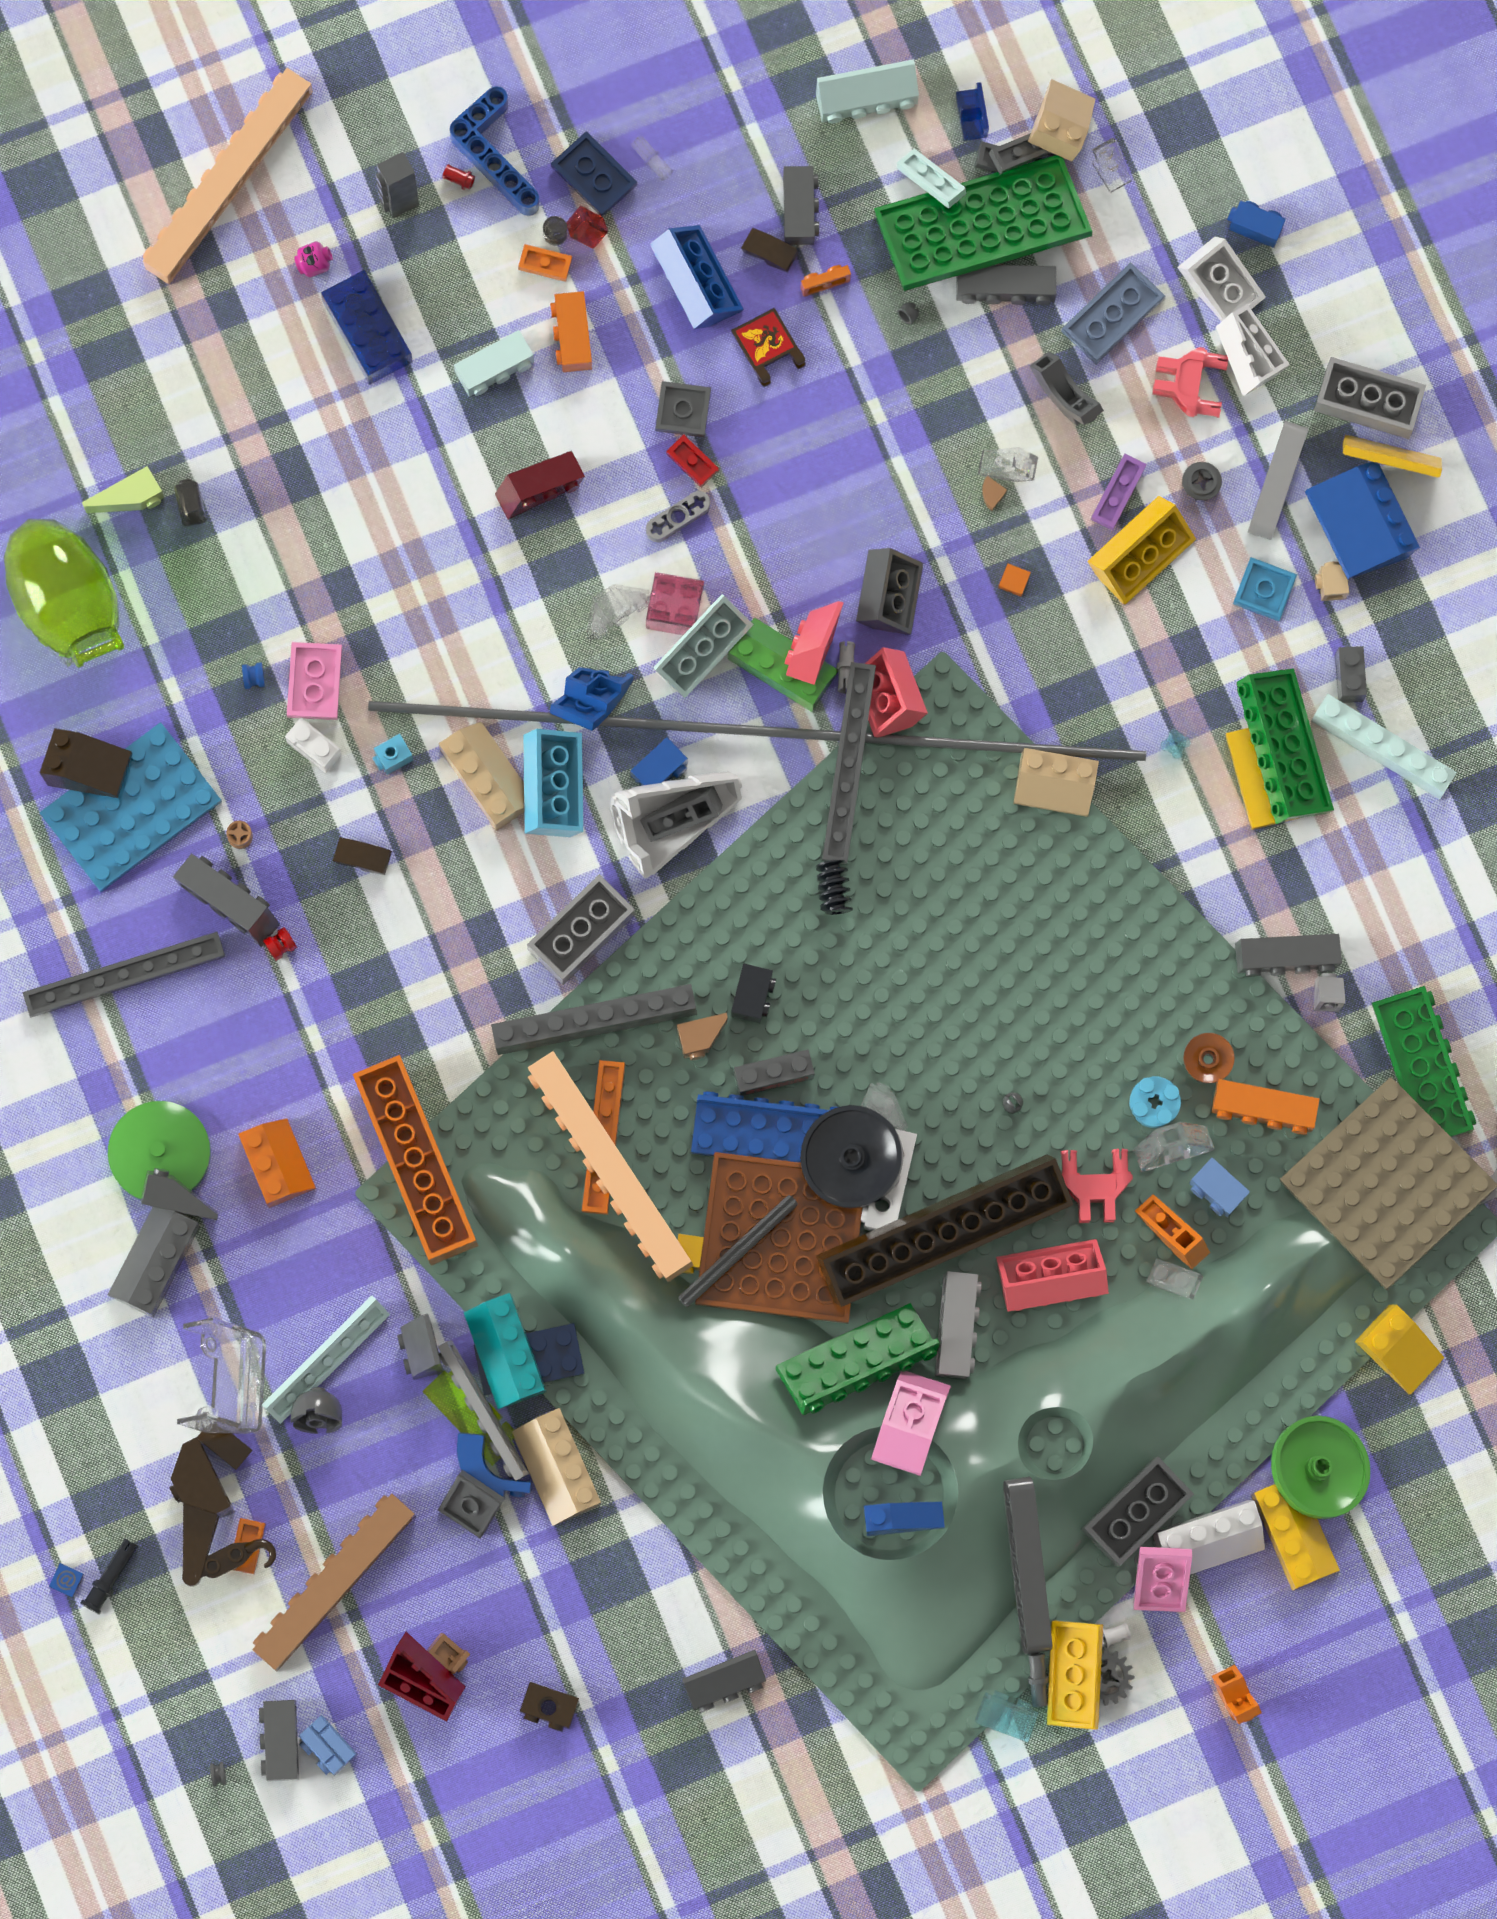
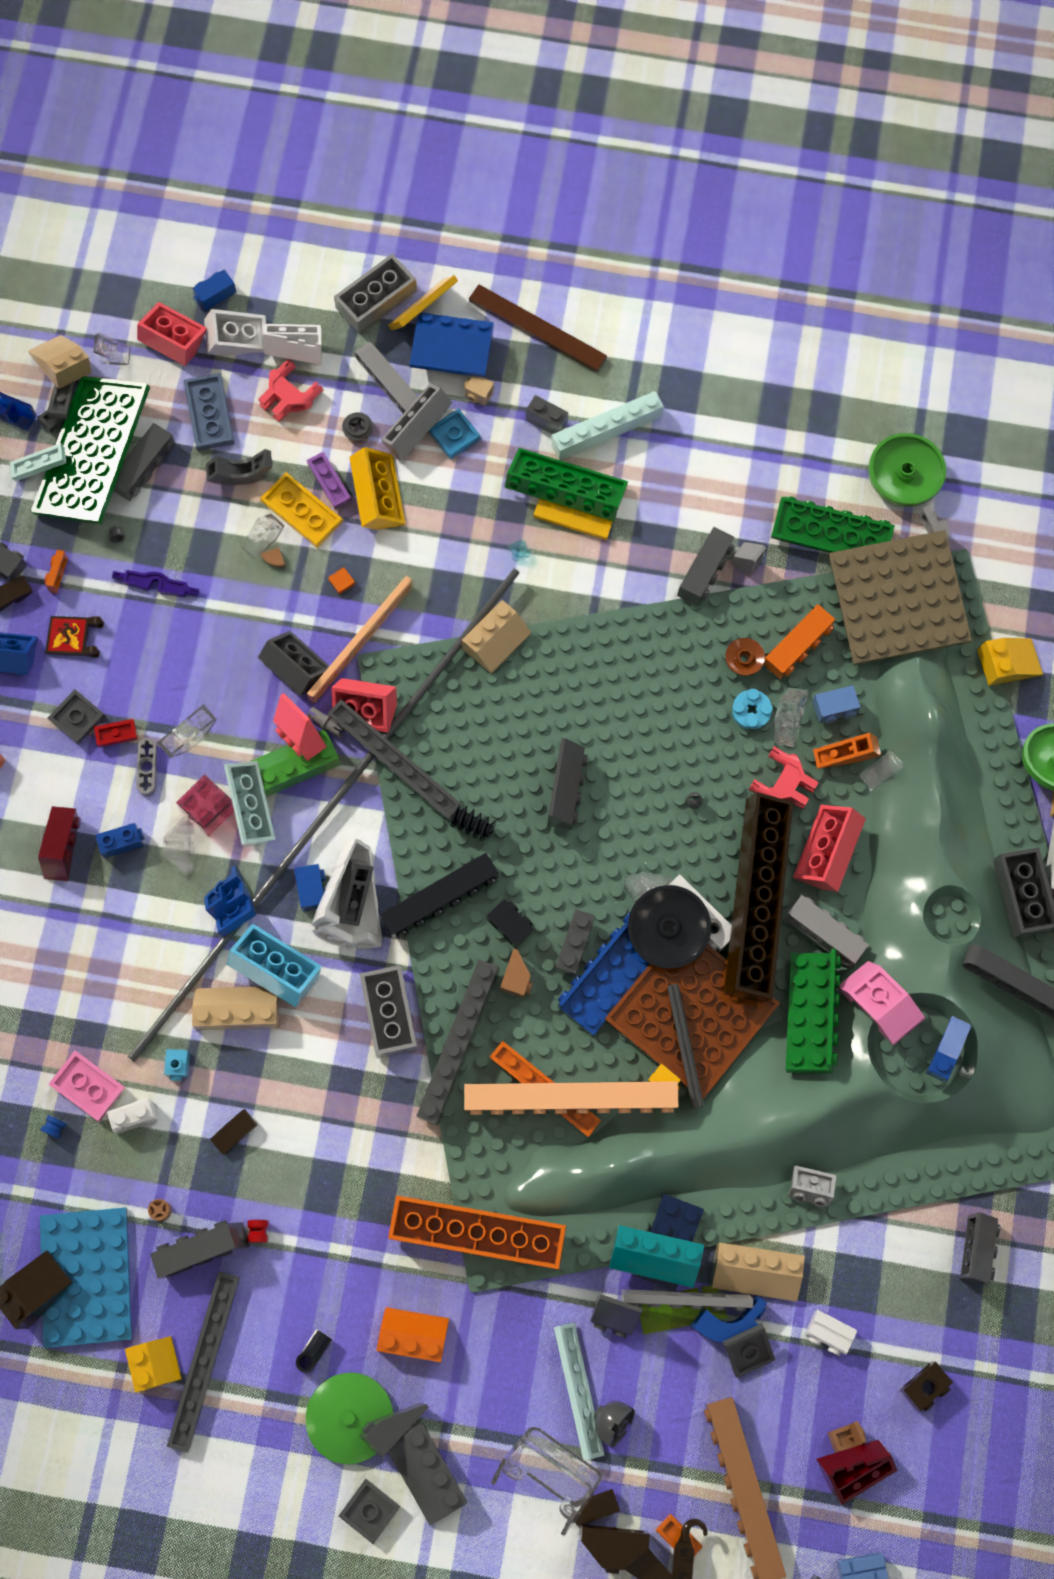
camera: 55 degrees left, 5 degrees down
none -> blue brick [95,823,145,858]
none -> dark purple piece [112,570,199,598]
none -> yellow slope [125,1336,182,1393]
none -> coral slope [137,302,207,366]
none -> clear slope [157,704,217,758]
none -> yellow tile [260,472,343,548]
none -> black piece [296,1329,332,1373]
none -> light nougat tile [307,575,413,703]
none -> dark grey plate [338,1478,401,1544]
none -> black brick [380,853,499,940]
none -> light grey brick [381,383,452,460]
none -> reddish brown tile [469,284,607,372]
none -> dark grey slope [548,738,588,830]
none -> light grey bracket [788,1165,836,1207]
none -> white brick [805,1310,857,1356]

